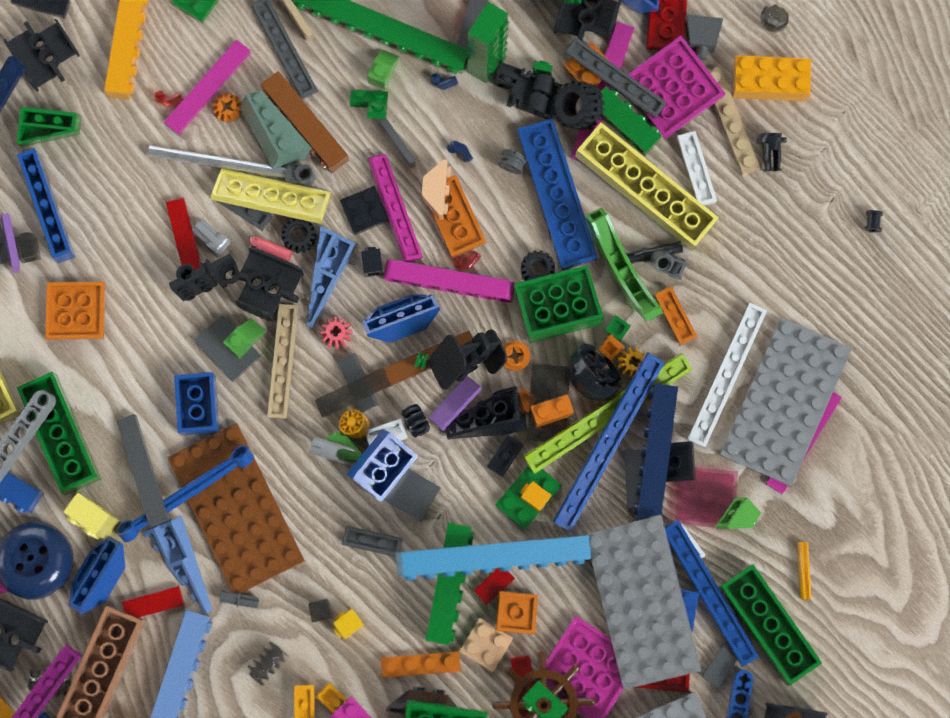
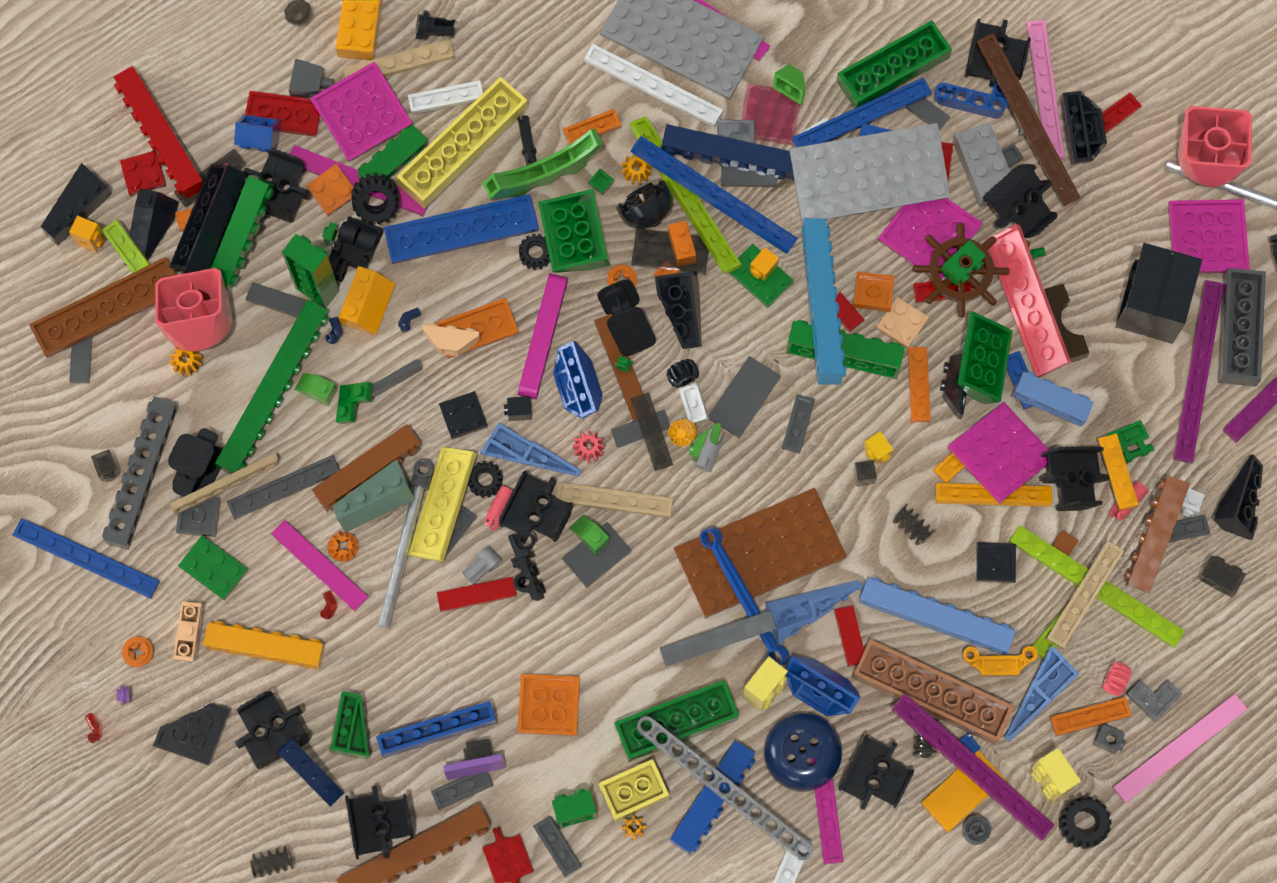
camera: 85 degrees left, 5 degrees down
blue brick [174,372,220,436] -> none
dark grey axle [219,590,259,608] -> none
blue brick [346,429,418,502] -> none
dark pink tile [367,154,423,262] -> none
medium lavender tile [428,376,482,431] -> none
clear red arm [453,251,482,269] -> none
black plate [486,435,524,478] -> none
dark grey wheel [497,149,527,174] -> none
dark grey tile [565,37,667,119] -> none
orange tile [598,334,625,362] -> none
dark grey piece [651,250,690,280] -> none
light orange axle [797,542,811,600] -> none
none -> light orange slope [339,266,396,336]

